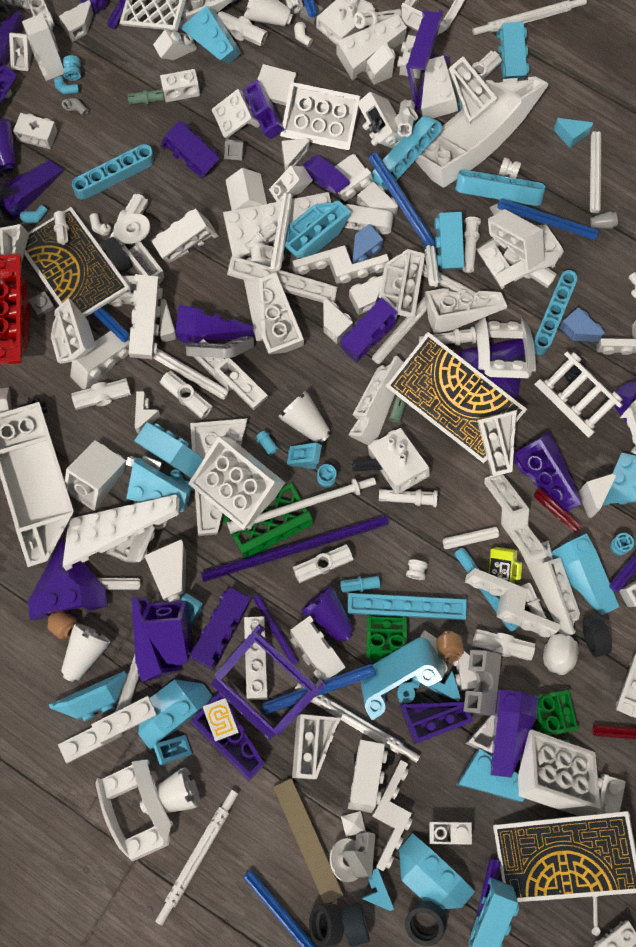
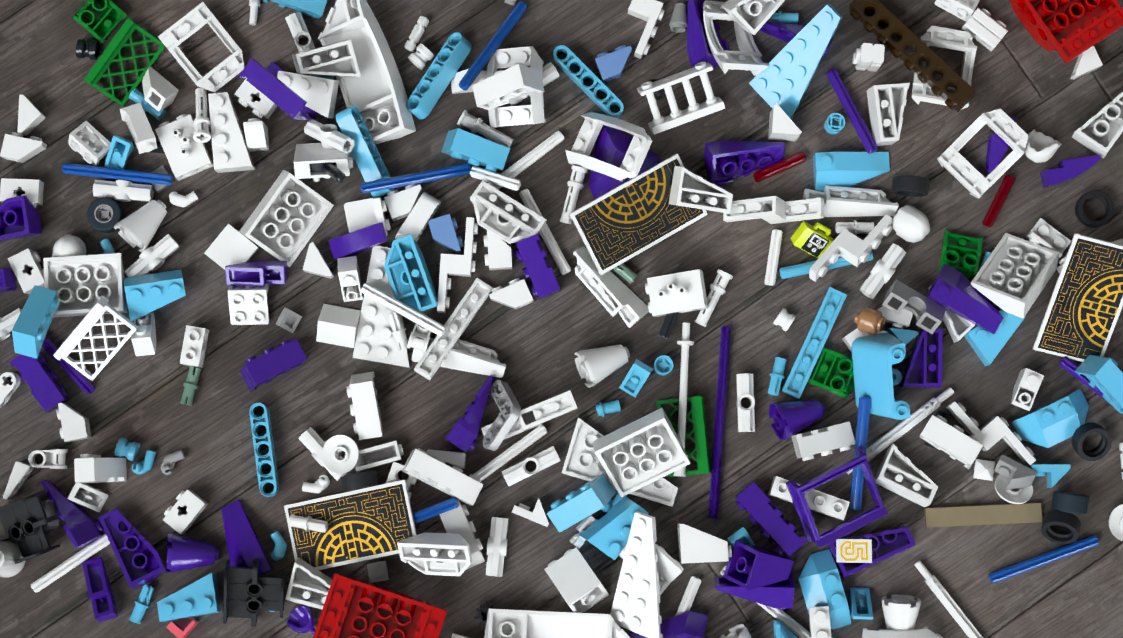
camera: 65 degrees left, 10 degrees up
dark purple bar [253,595,299,665] -> none
white wedge [259,273,304,354] -> none
white wedge [425,288,507,334] -> none
none -> white axle [405,16,429,52]

